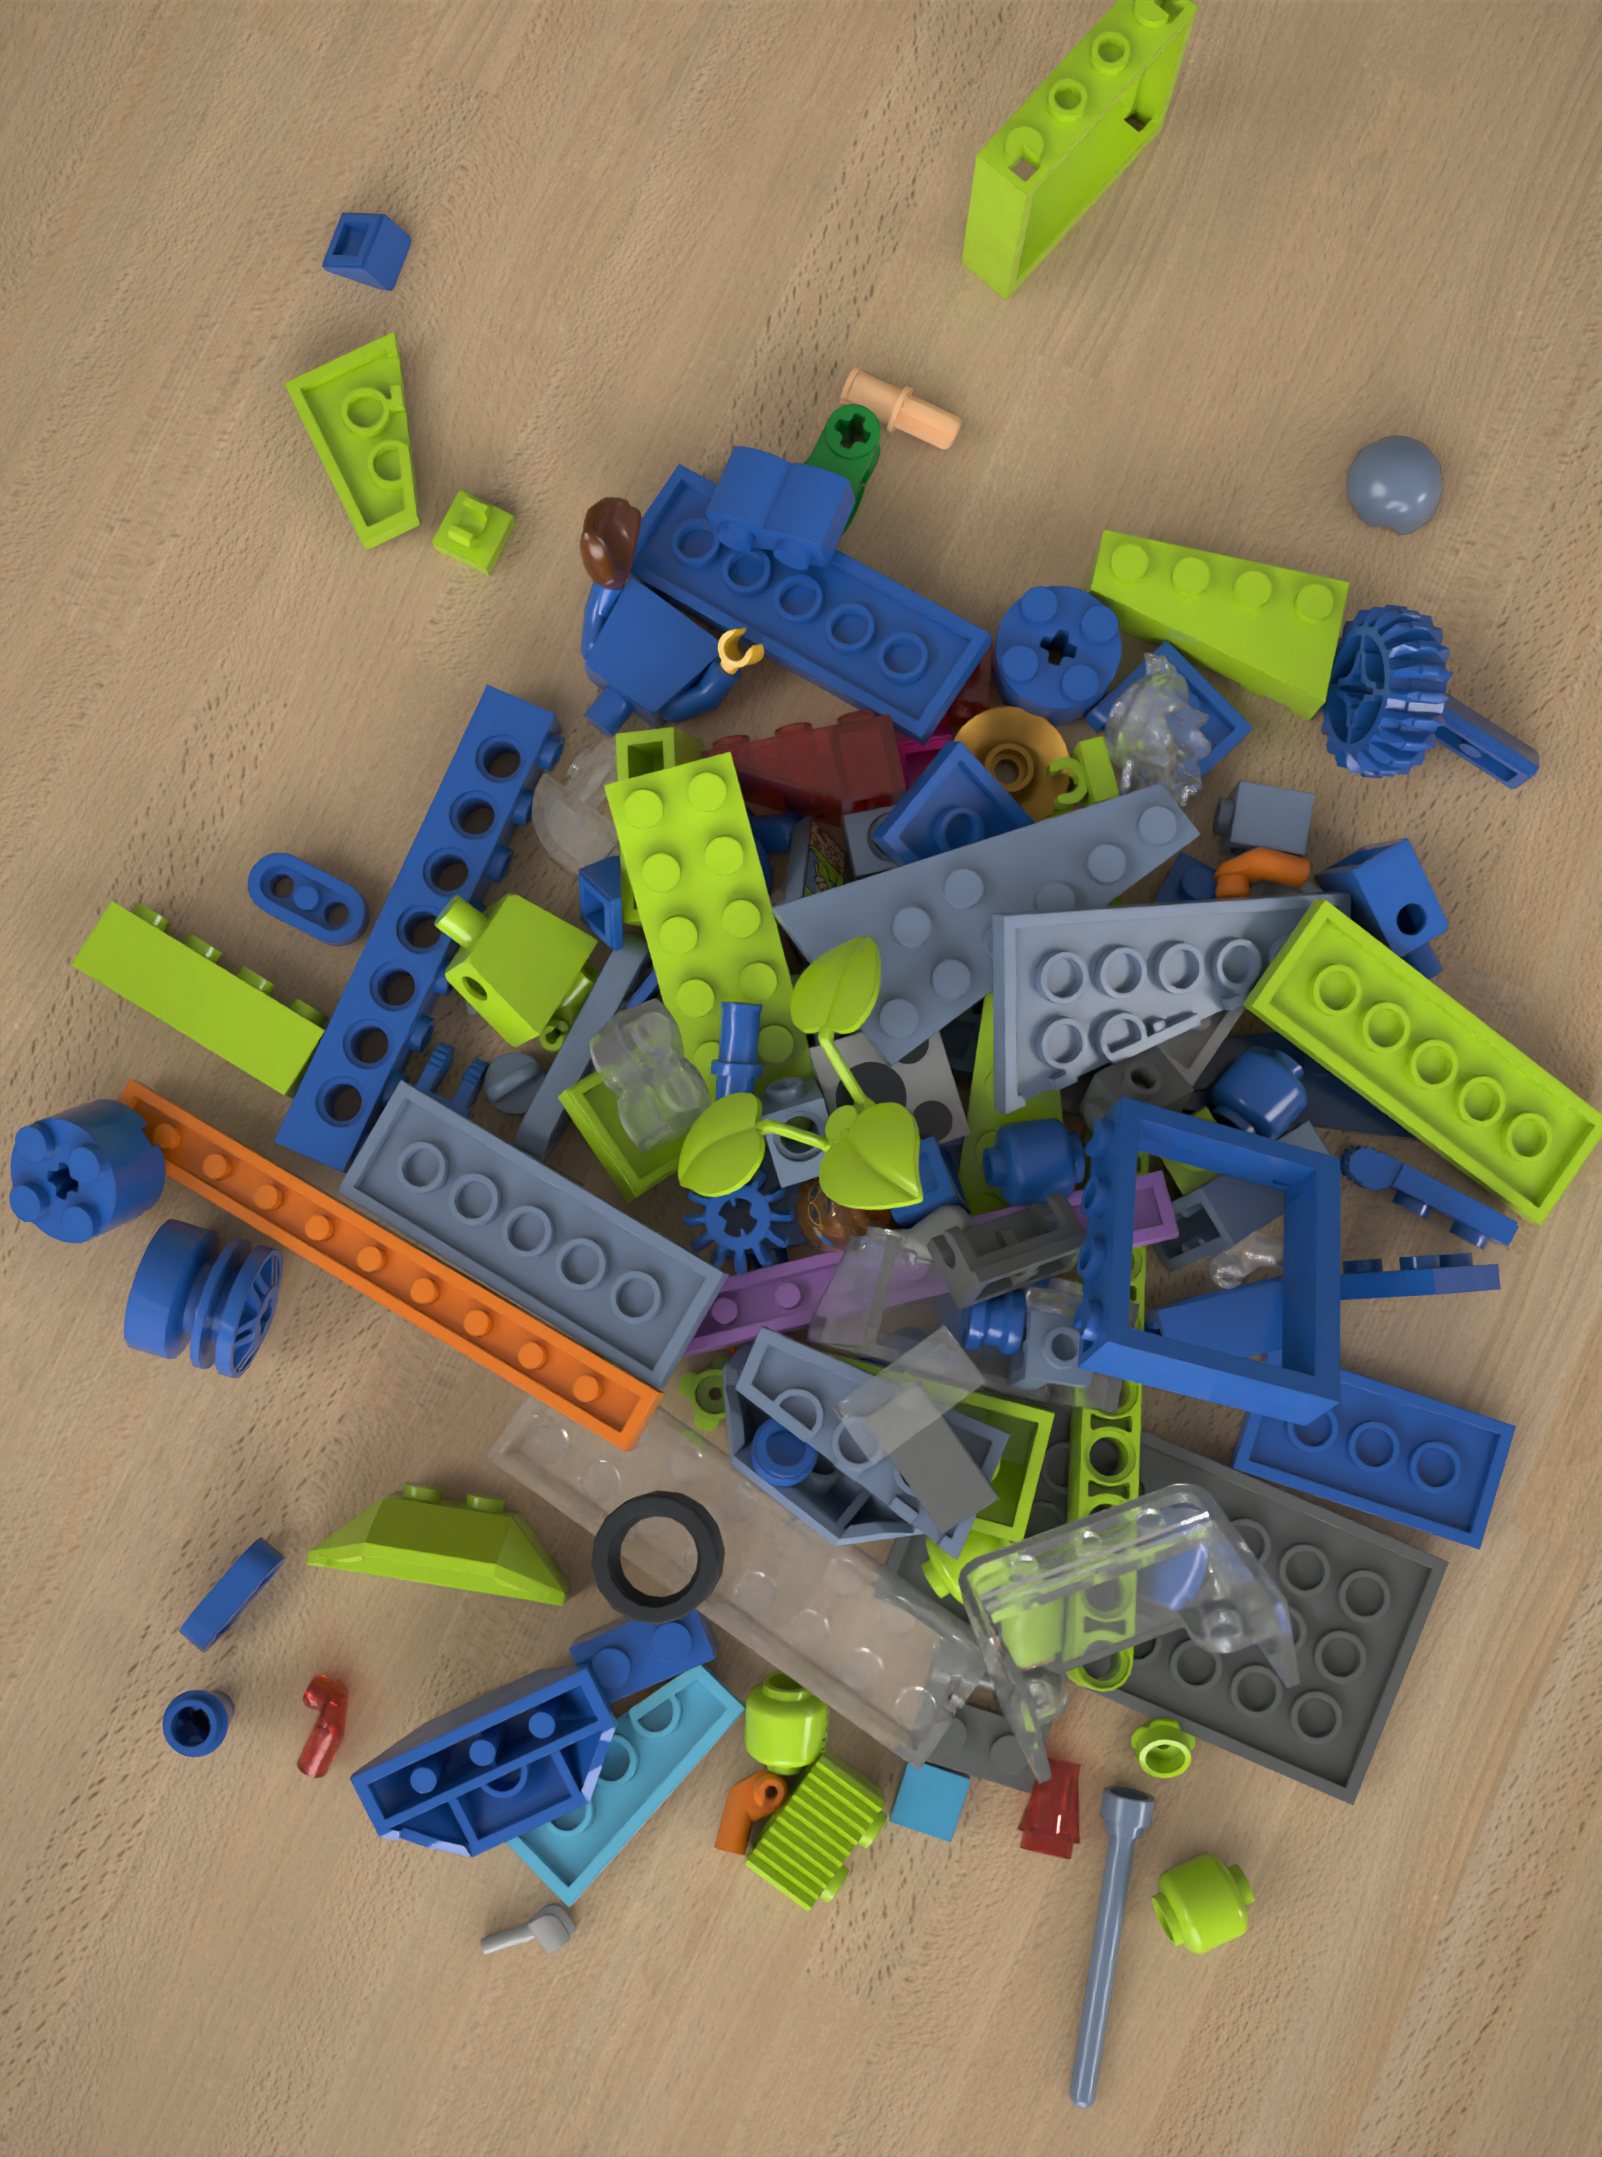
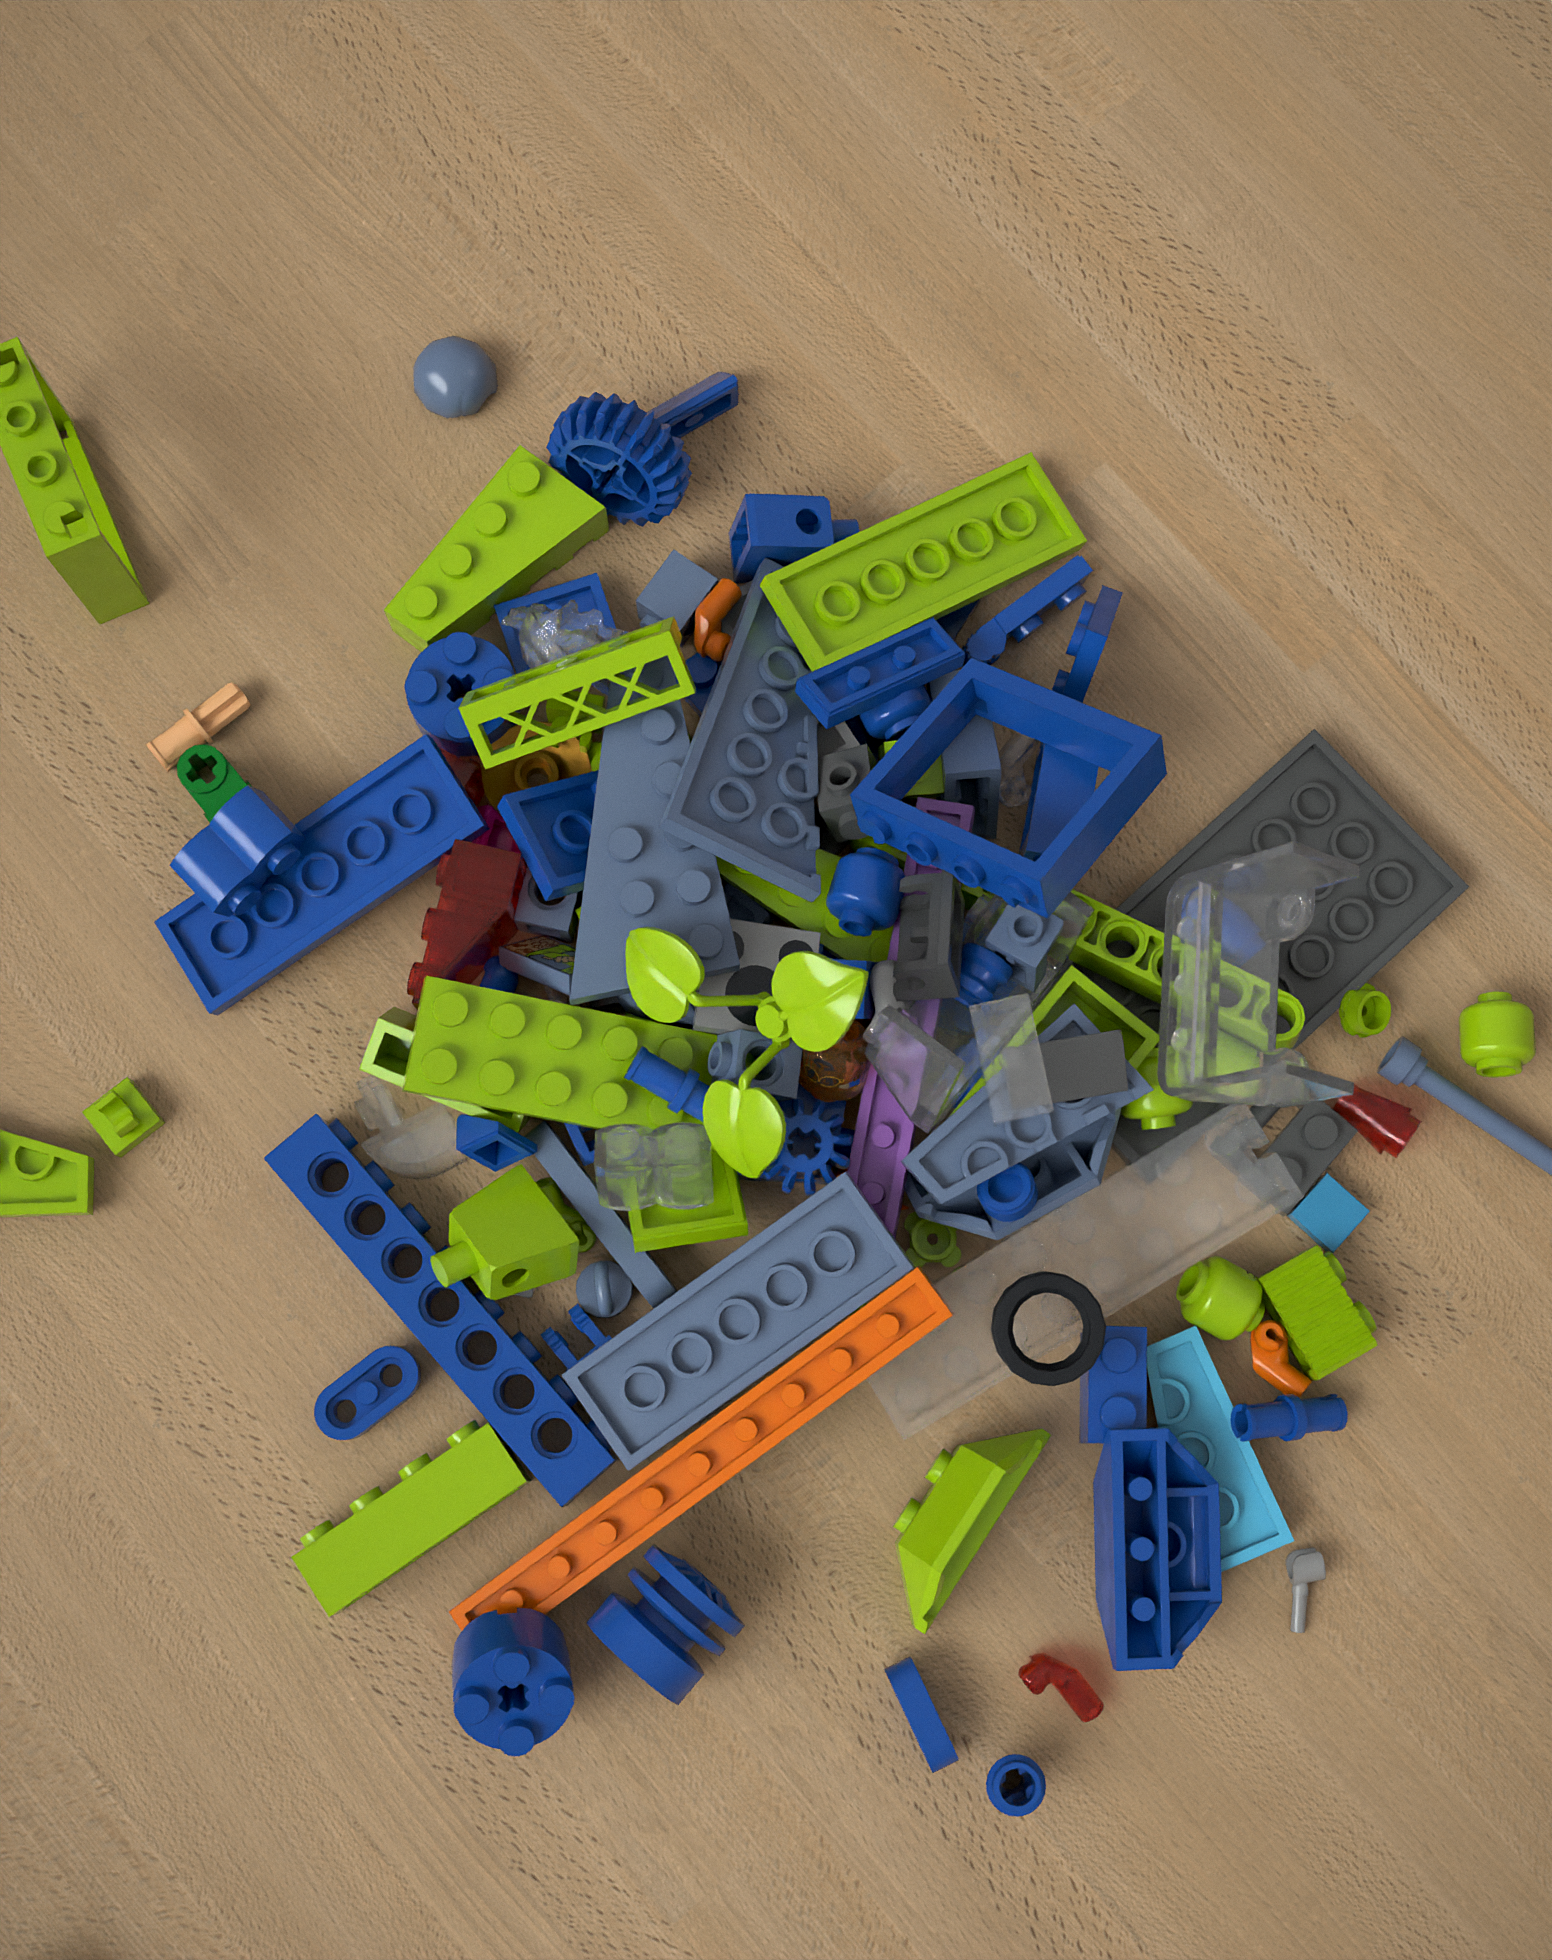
camera: 70 degrees left, 5 degrees down
blue torso [580,497,764,738] -> none
blue plate [1228,1349,1516,1550] -> none
none -> lime fence [458,616,696,770]
none -> blue tile [795,617,965,730]
none -> blue pin [1230,1394,1348,1442]

